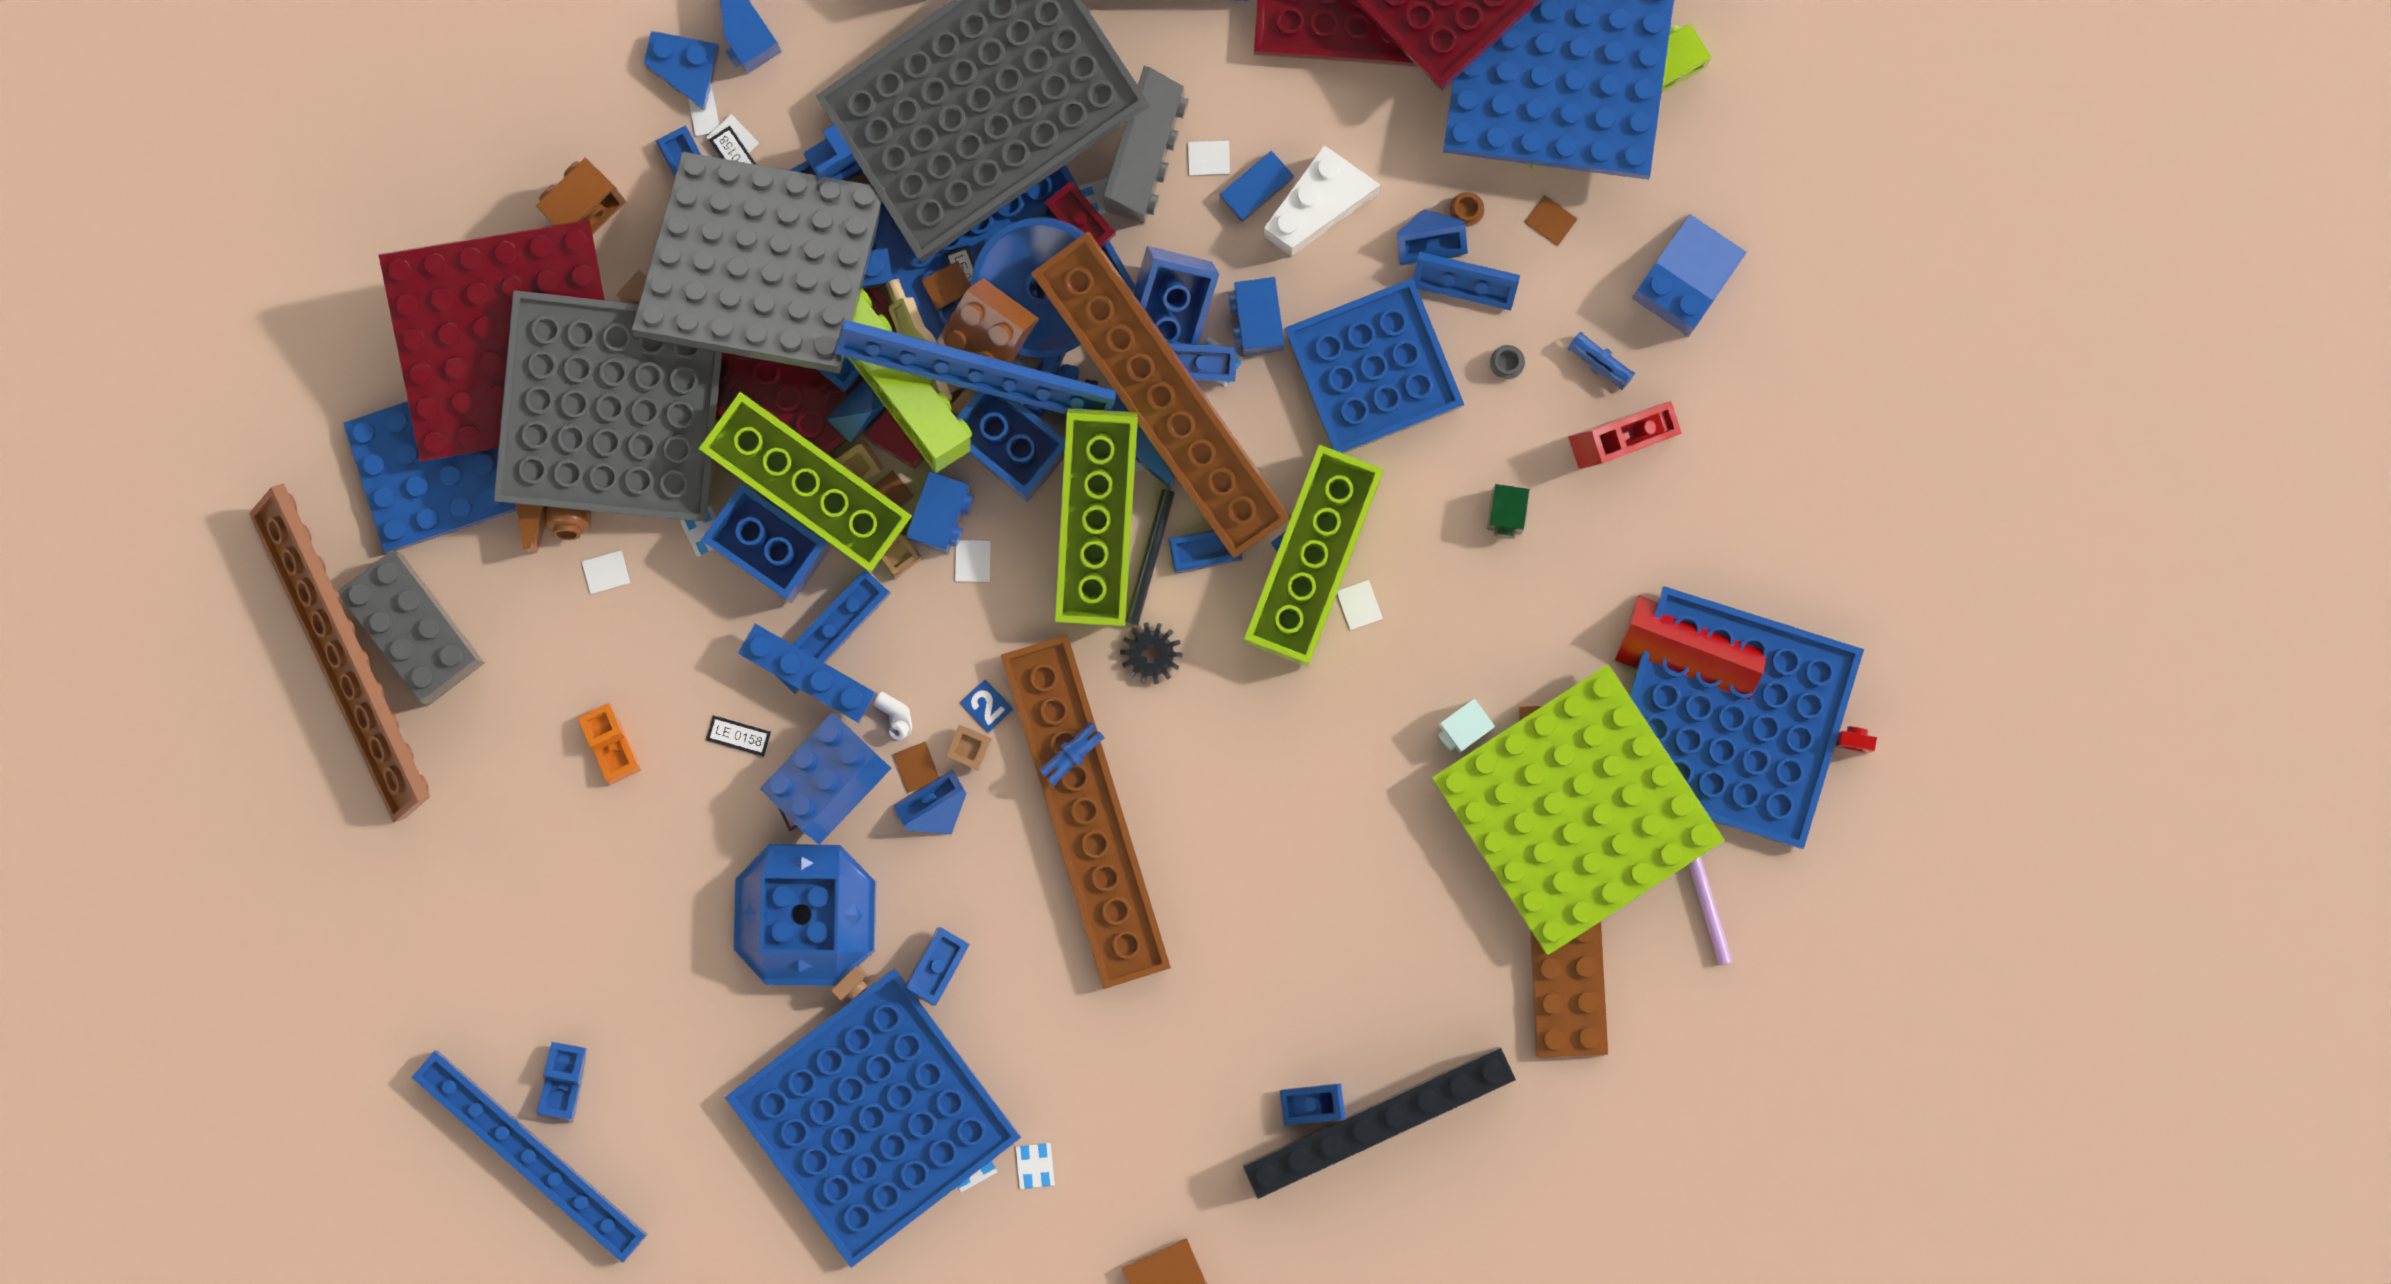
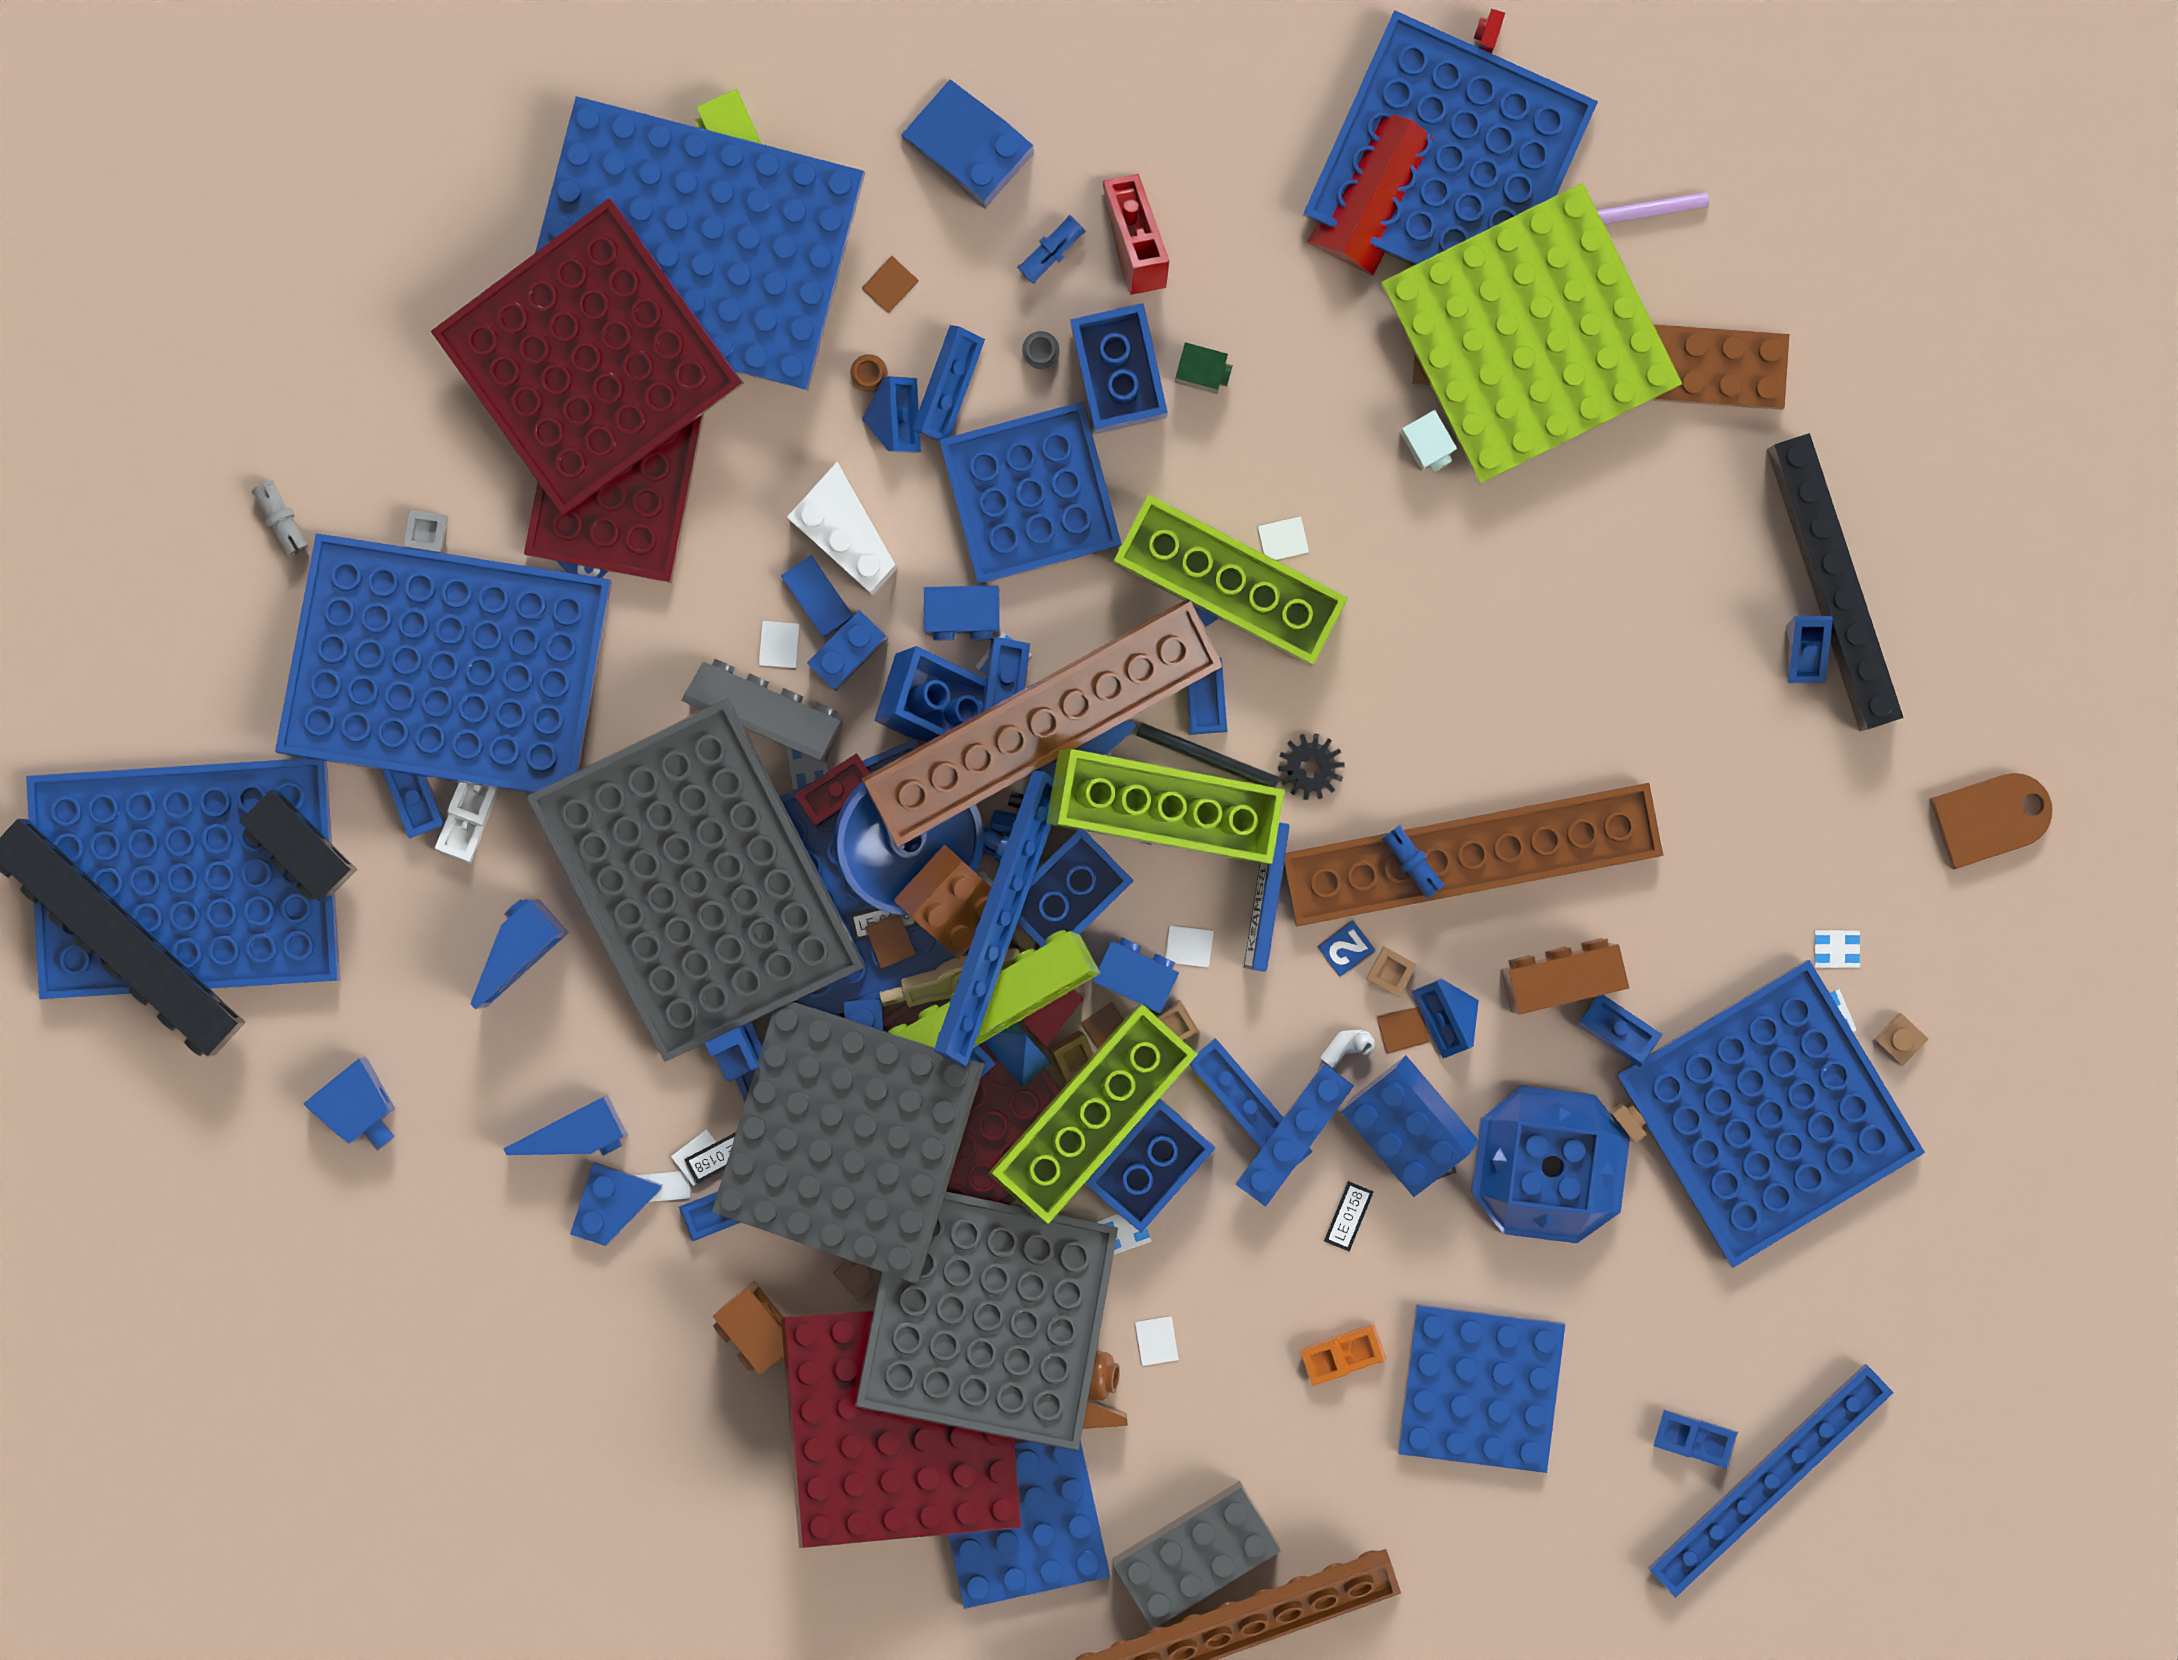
camera: 80 degrees left, 5 degrees up
none -> blue brick [807,610,888,691]
none -> blue brick [1070,303,1168,434]
none -> blue tile [1243,822,1290,972]
none -> blue plate [1398,1304,1566,1473]
none -> dark orange brick [1501,938,1630,1015]
none -> medium nougat plate [1873,1013,1929,1066]

